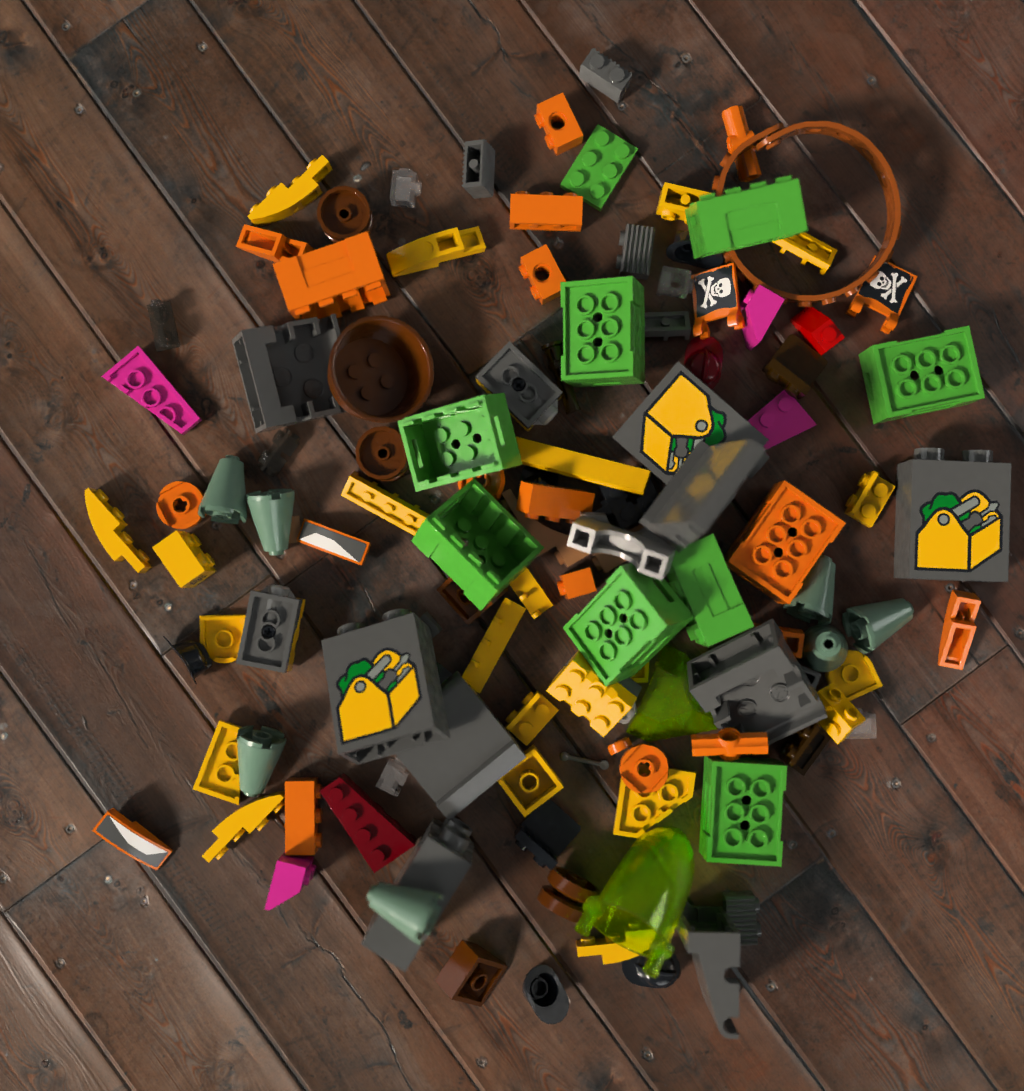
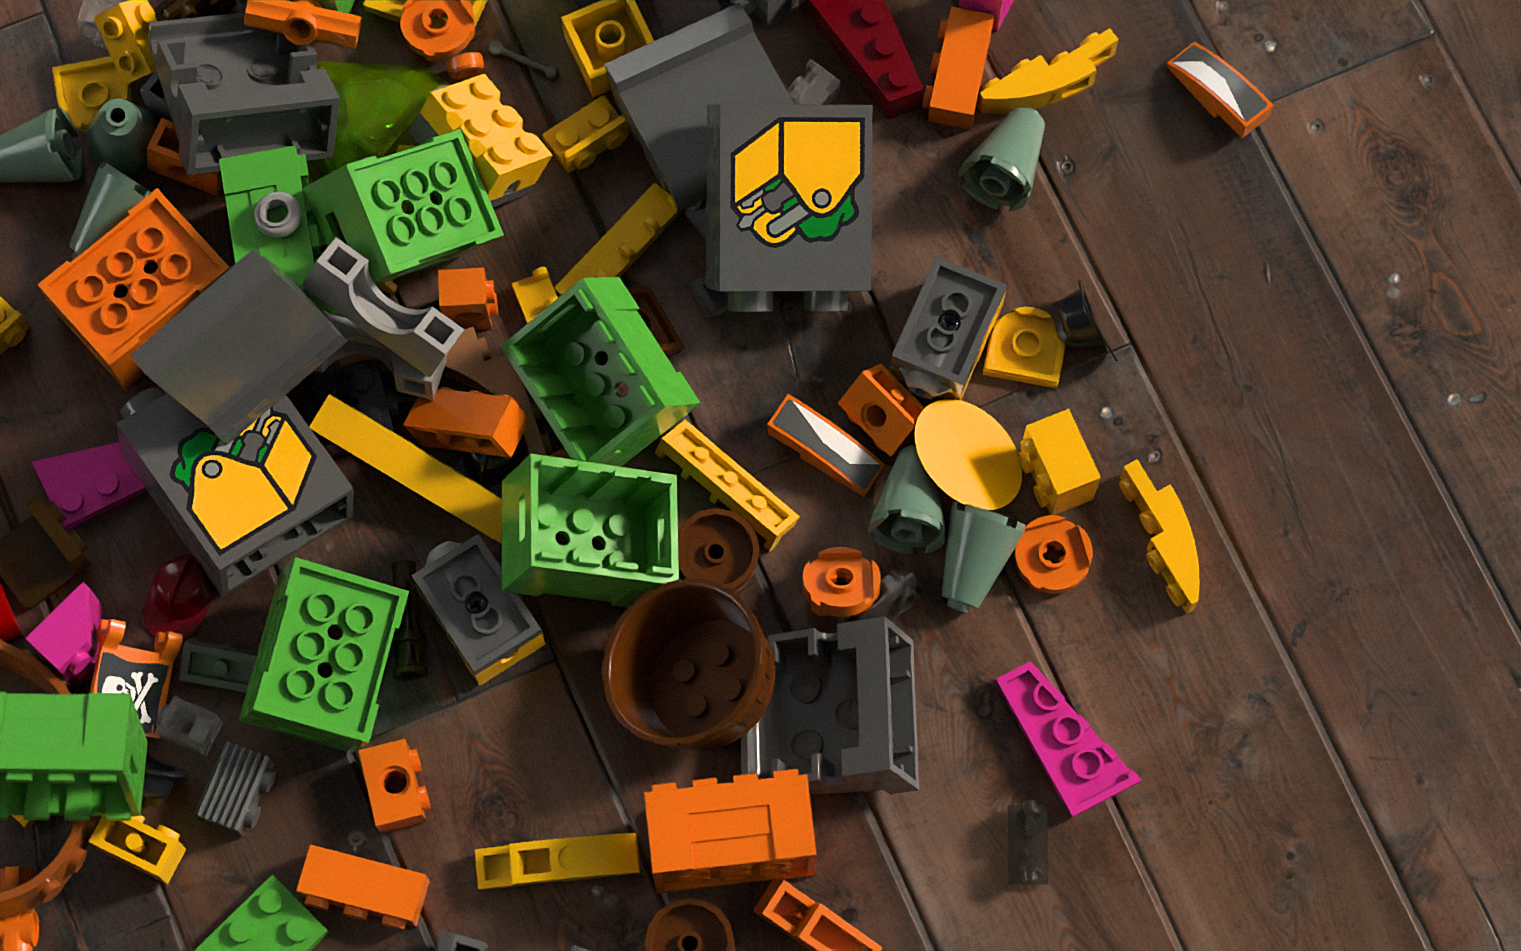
camera: 160 degrees left, 15 degrees down
yellow wing [193,719,241,805] -> none
none -> light grey piece [254,191,302,238]
none -> orange plate [802,547,880,617]
none -> orange brick [838,363,925,457]
none -> yellow sticker [914,399,1022,510]

